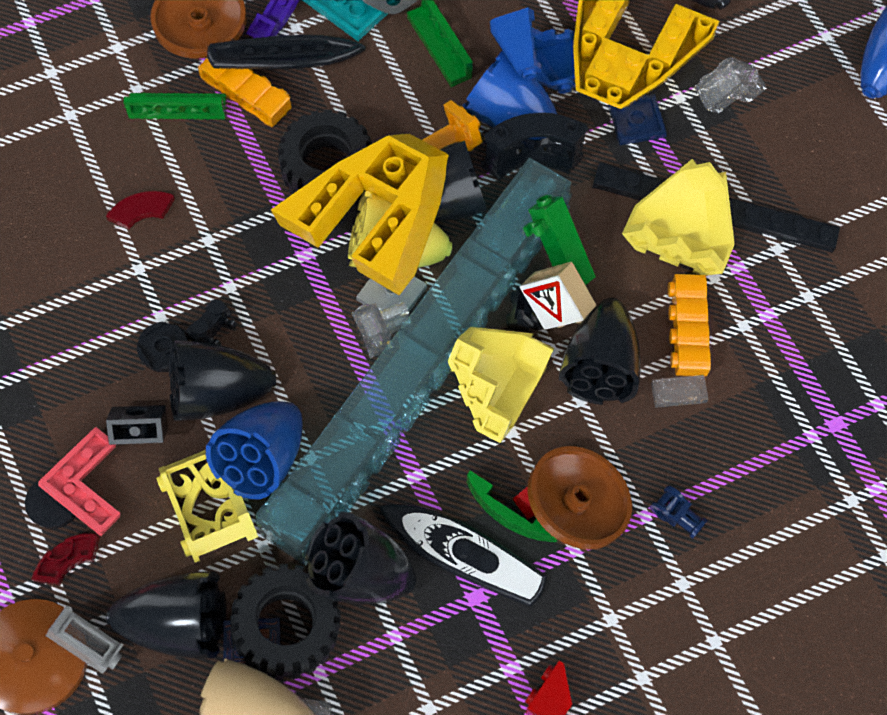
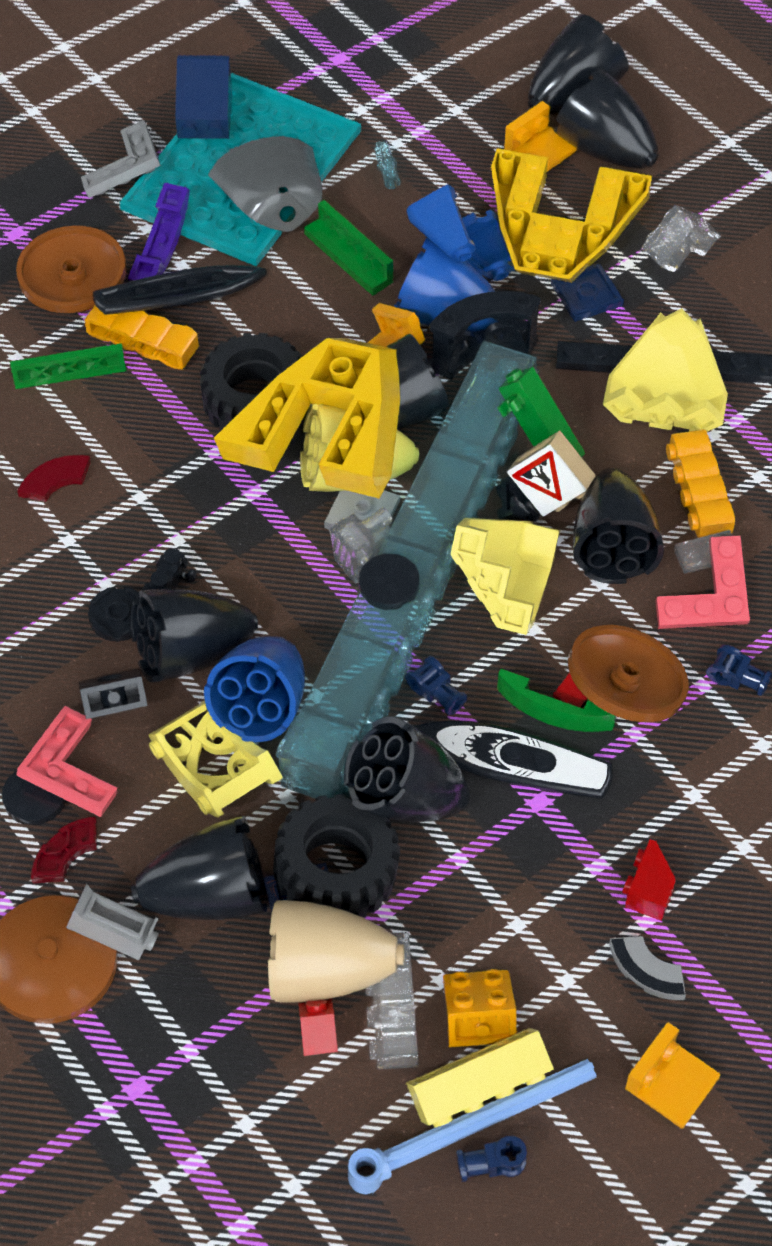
camera: 10 degrees left, 10 degrees down
none -> black tile [359,554,419,610]
none -> dark blue connector [405,656,467,716]
none -> coral plate [655,536,750,629]

